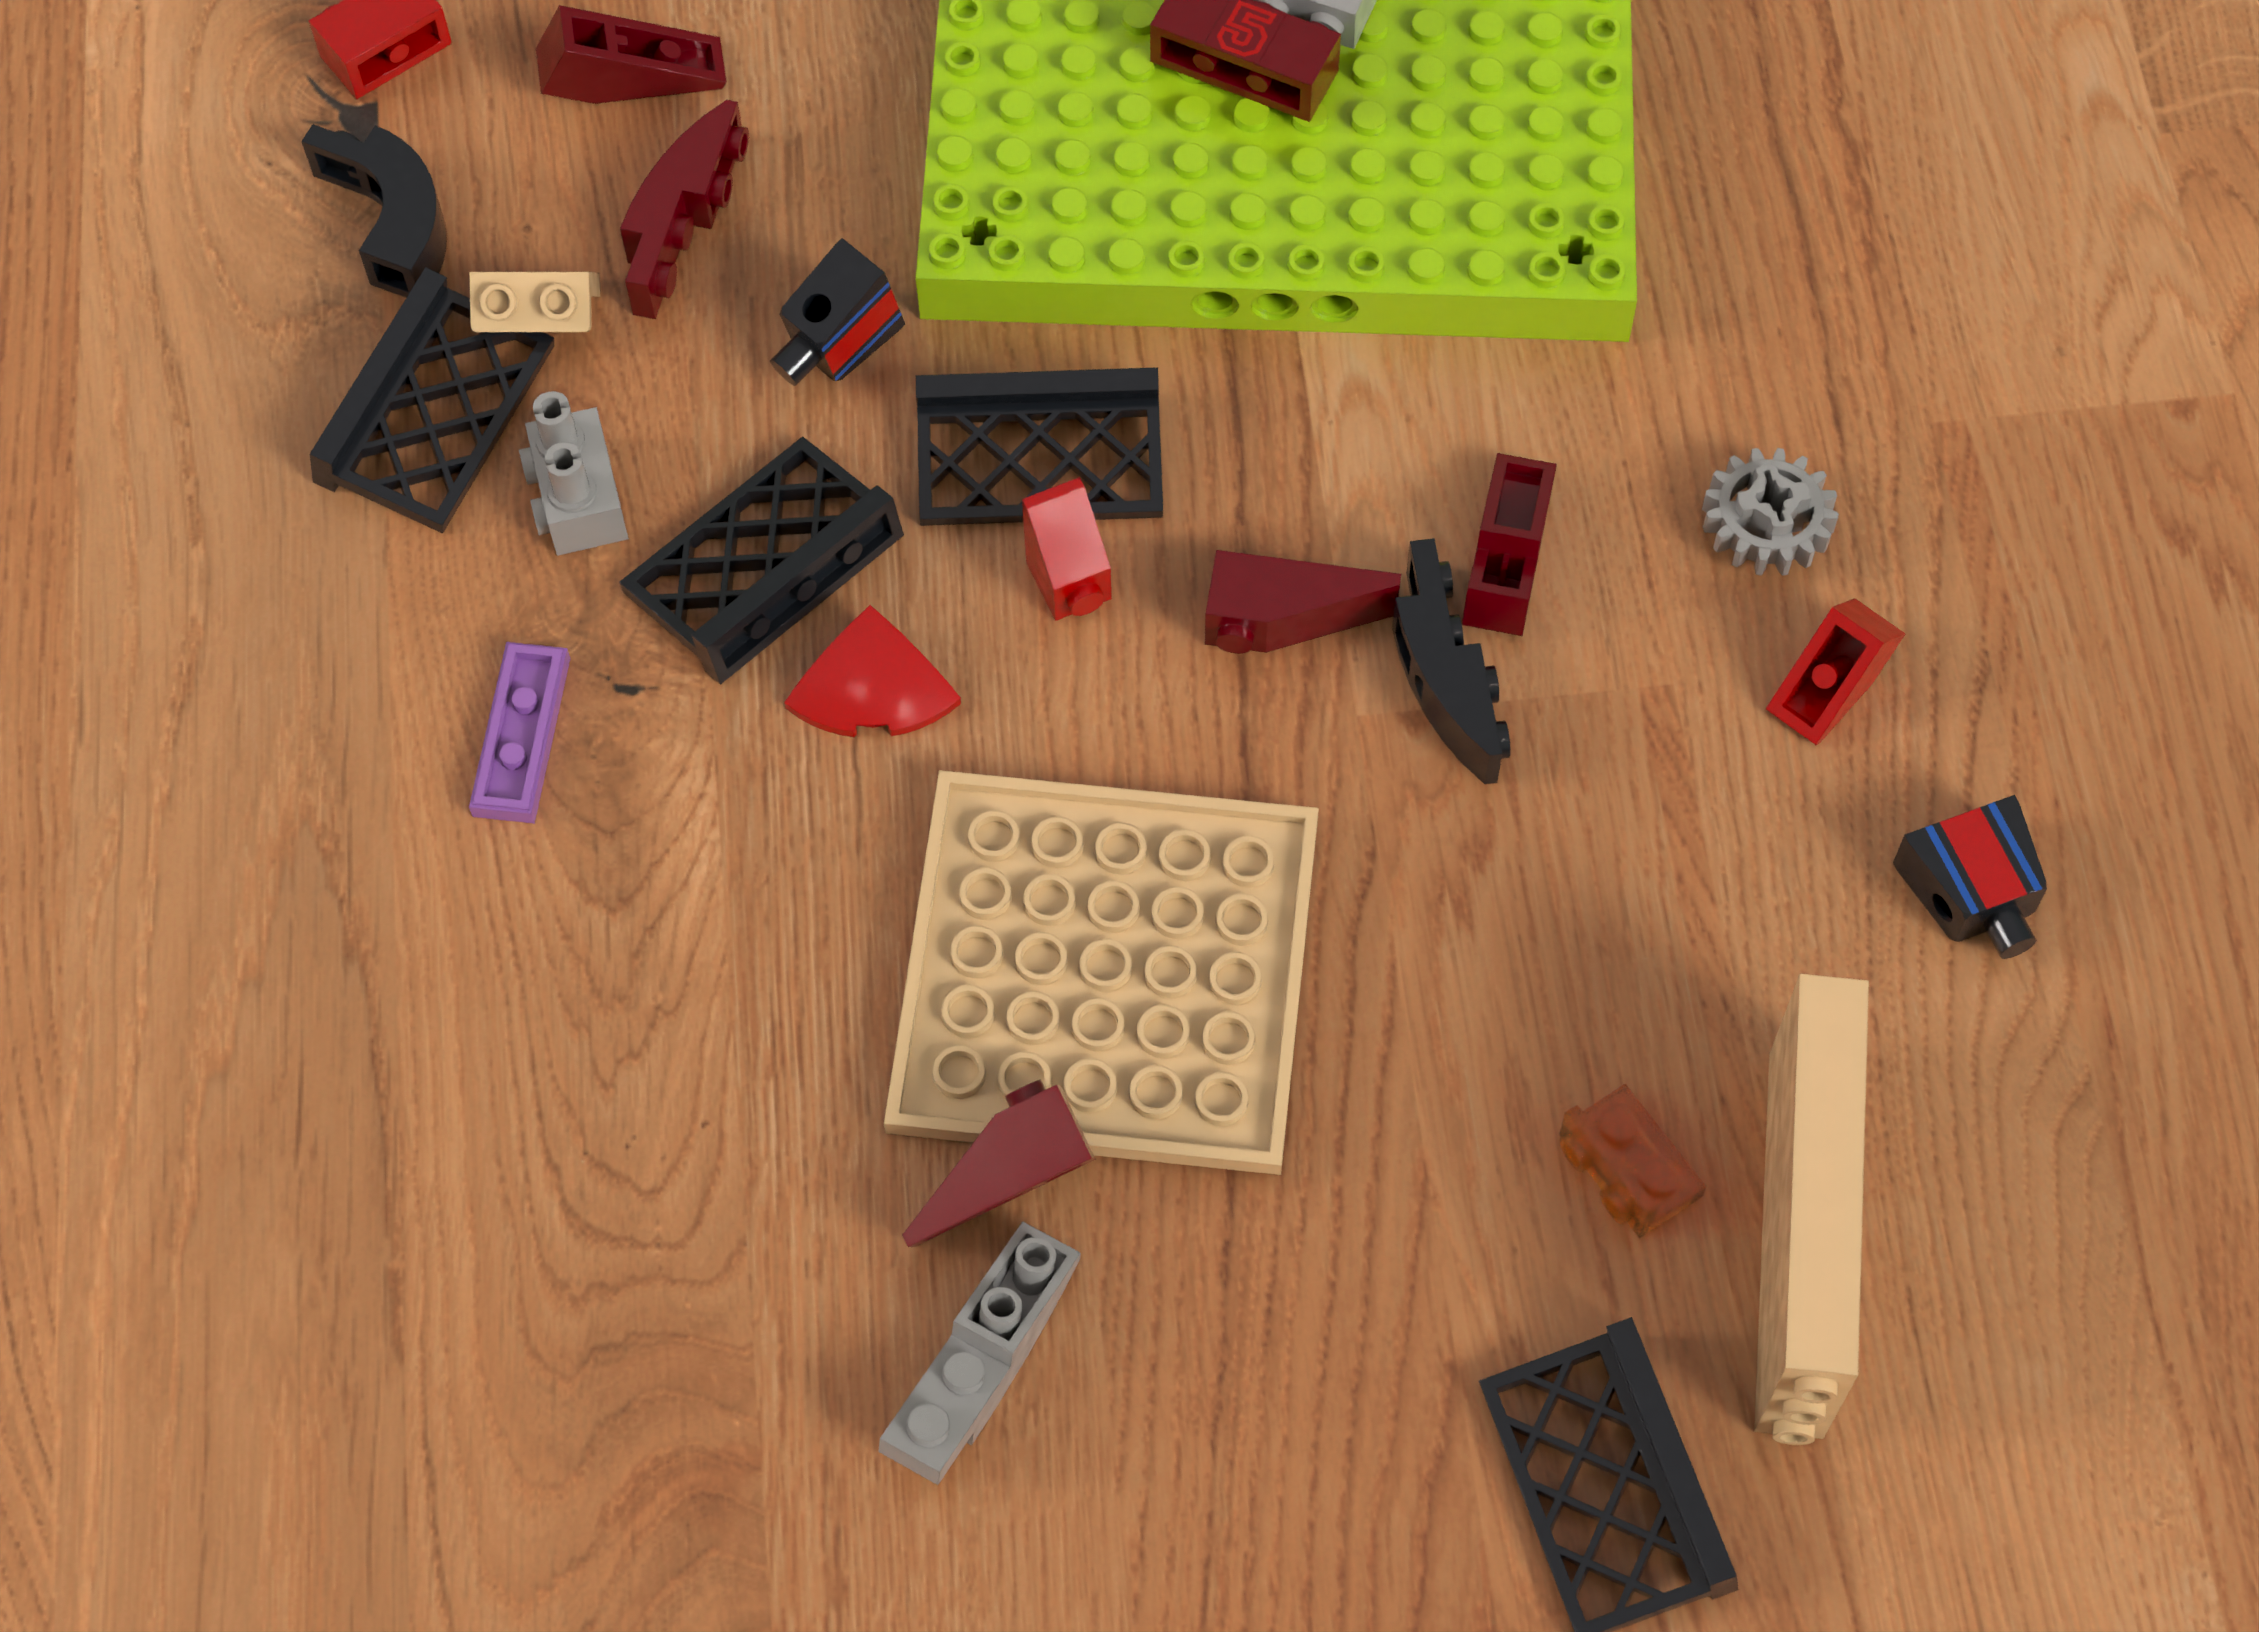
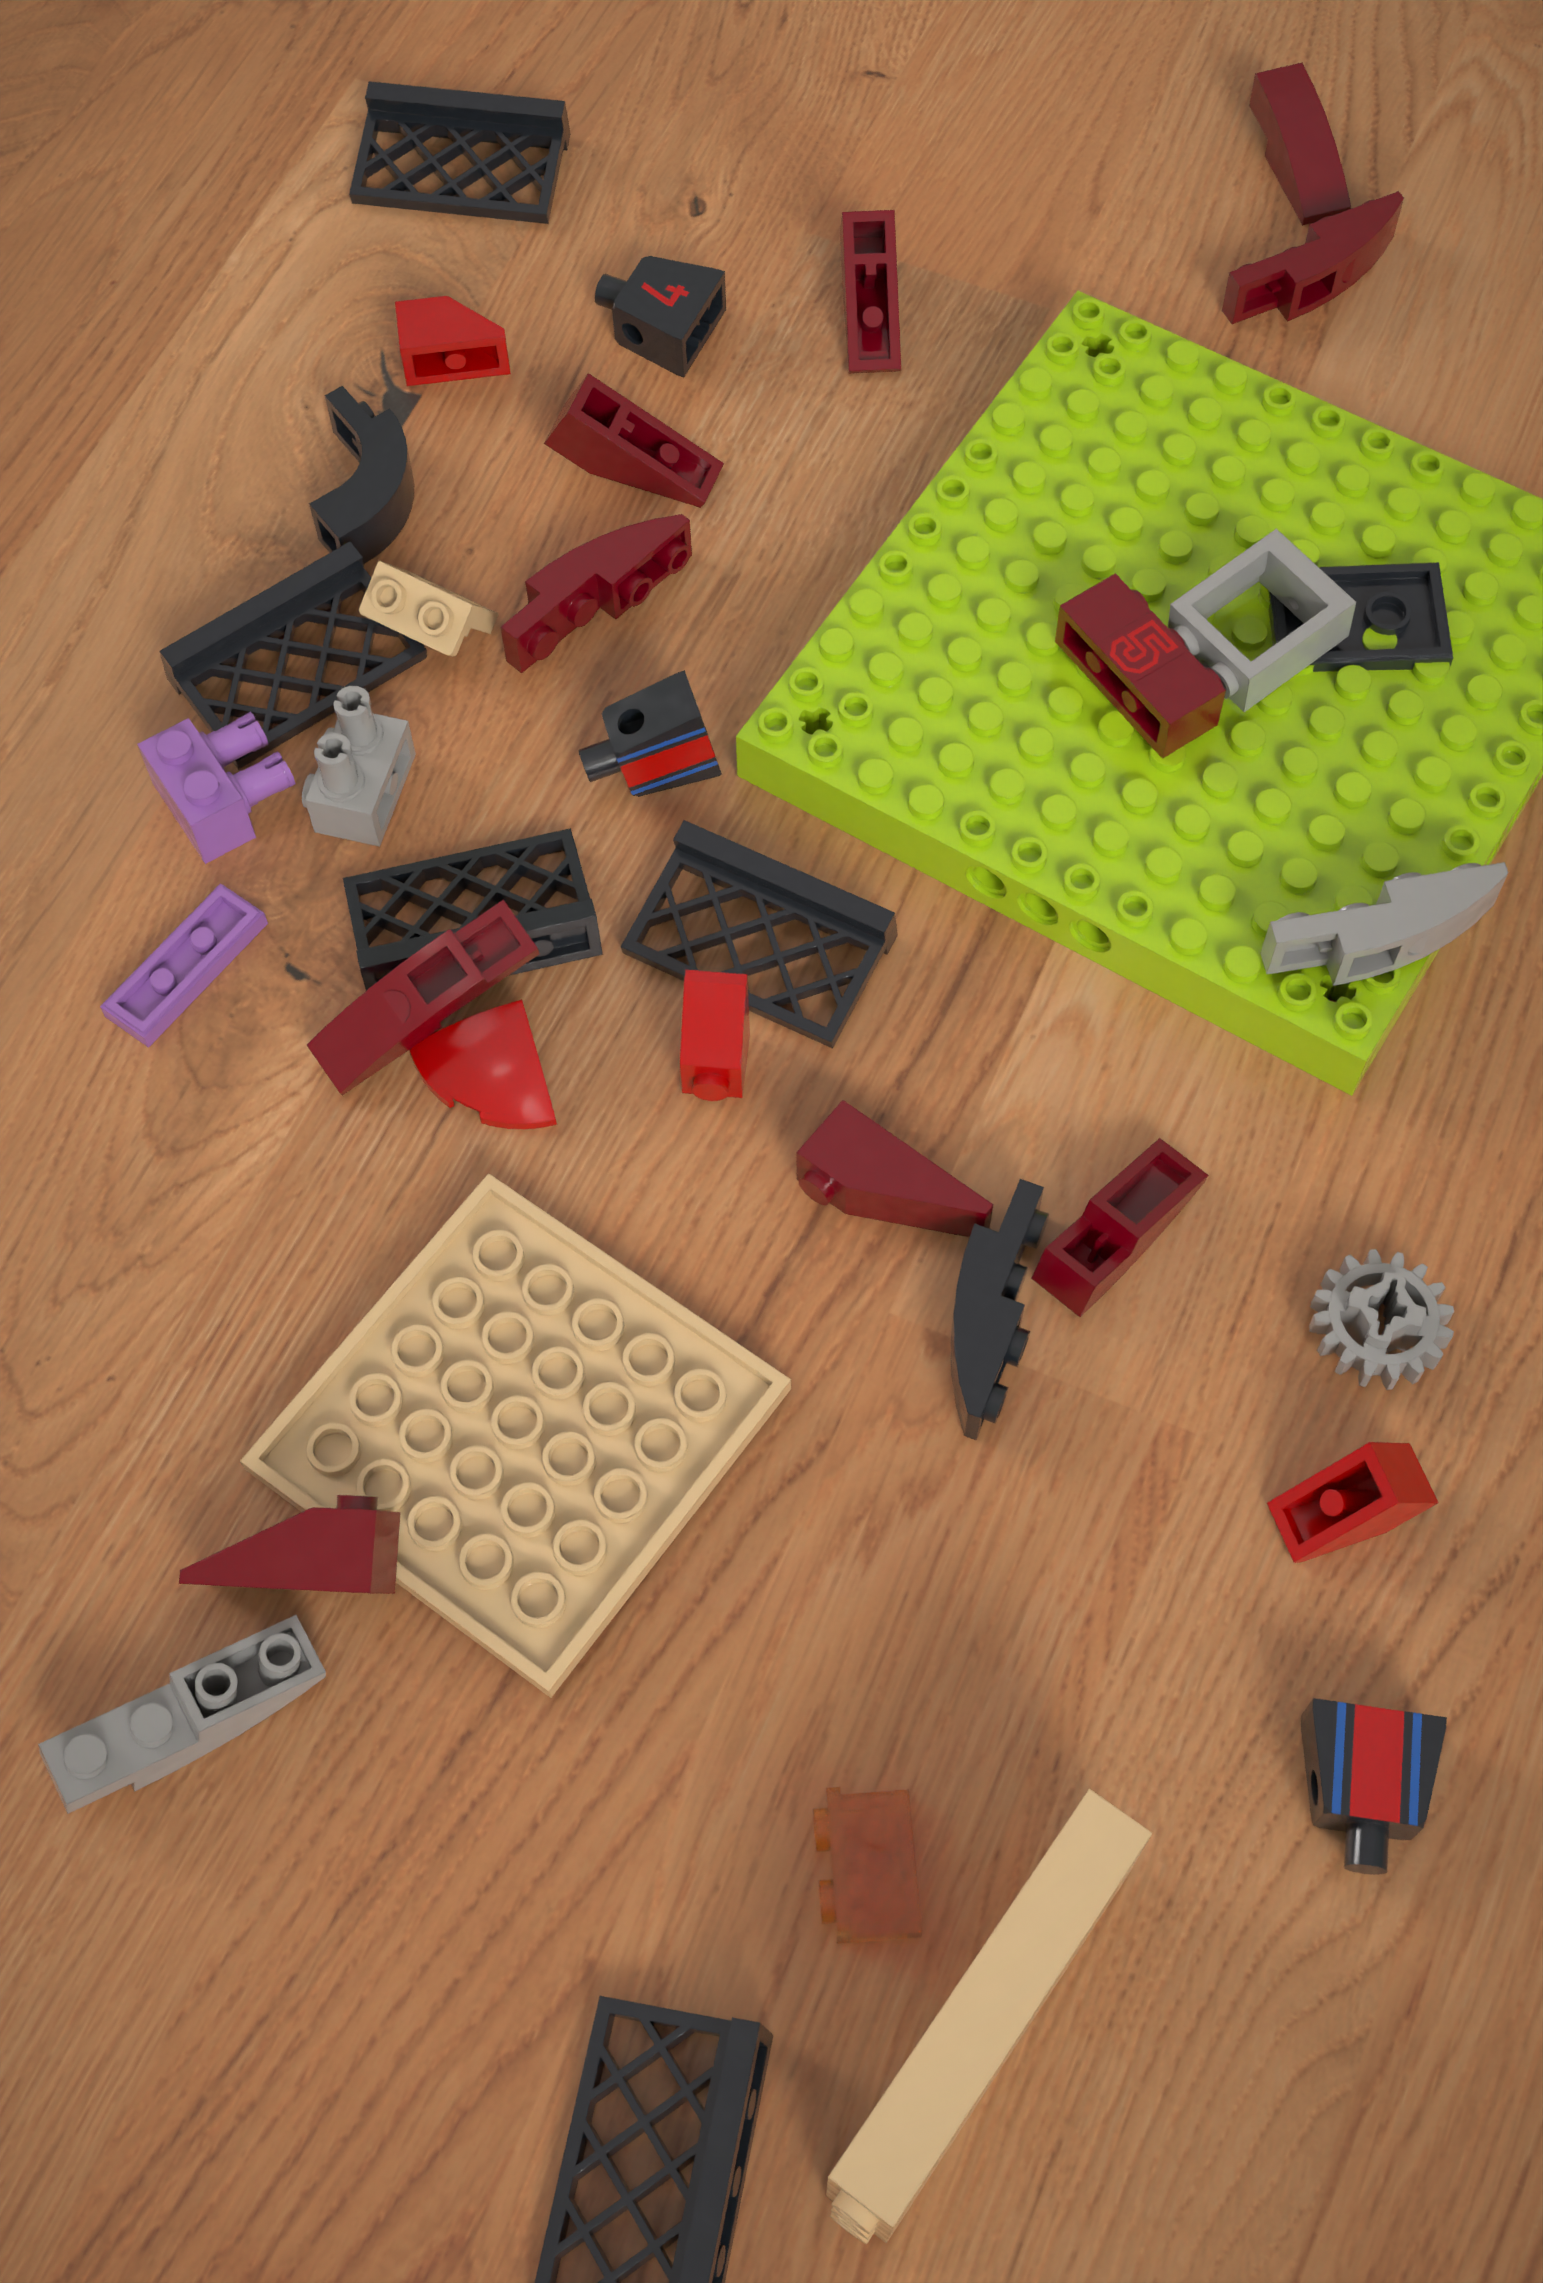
camera: 30 degrees right, 0 degrees up
none -> medium lavender brick [137,712,295,864]
none -> dark red slope [307,900,540,1096]
none -> light grey slope [1260,862,1509,986]

